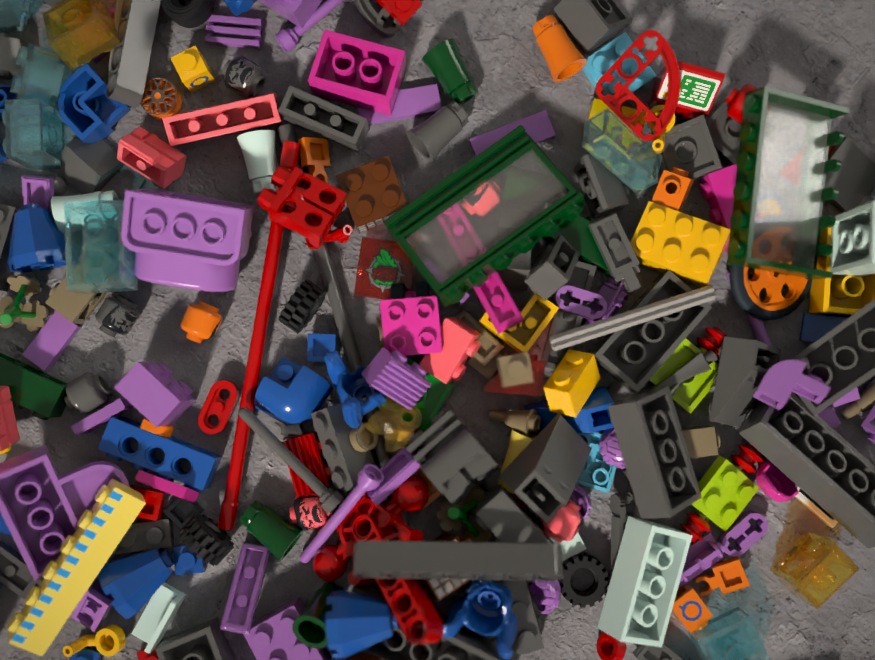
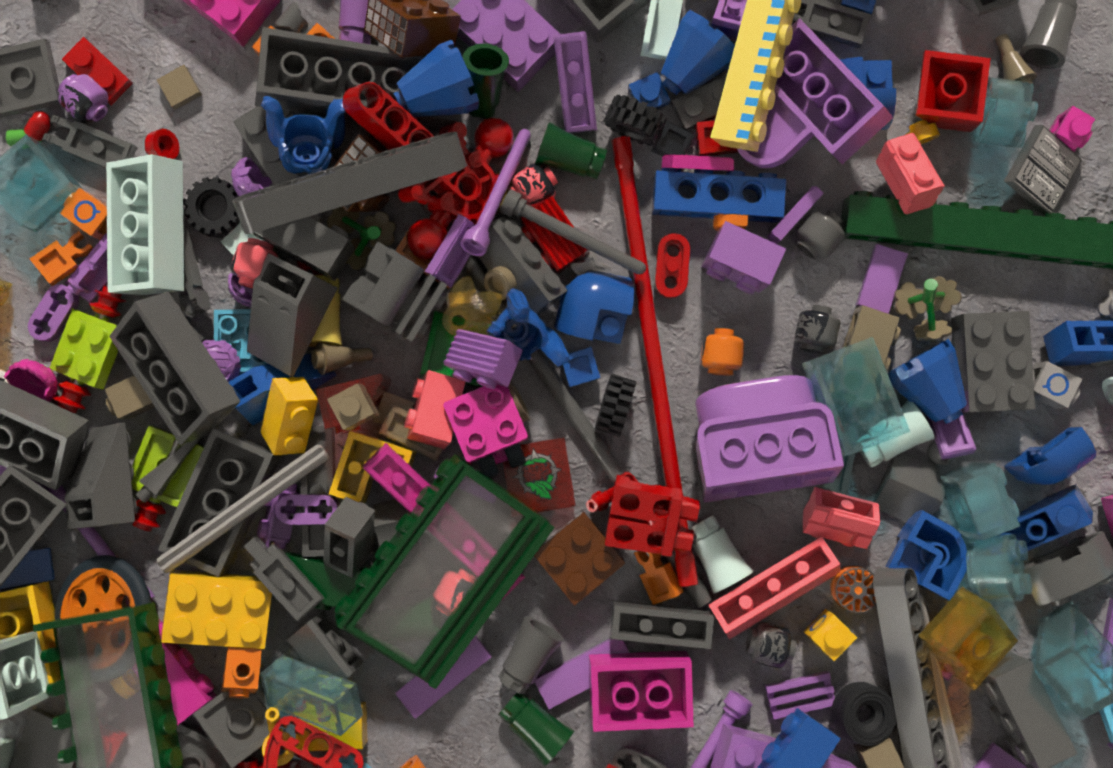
camera: 165 degrees right, 0 degrees up
medium lavender brick [752,360,830,410] -> none

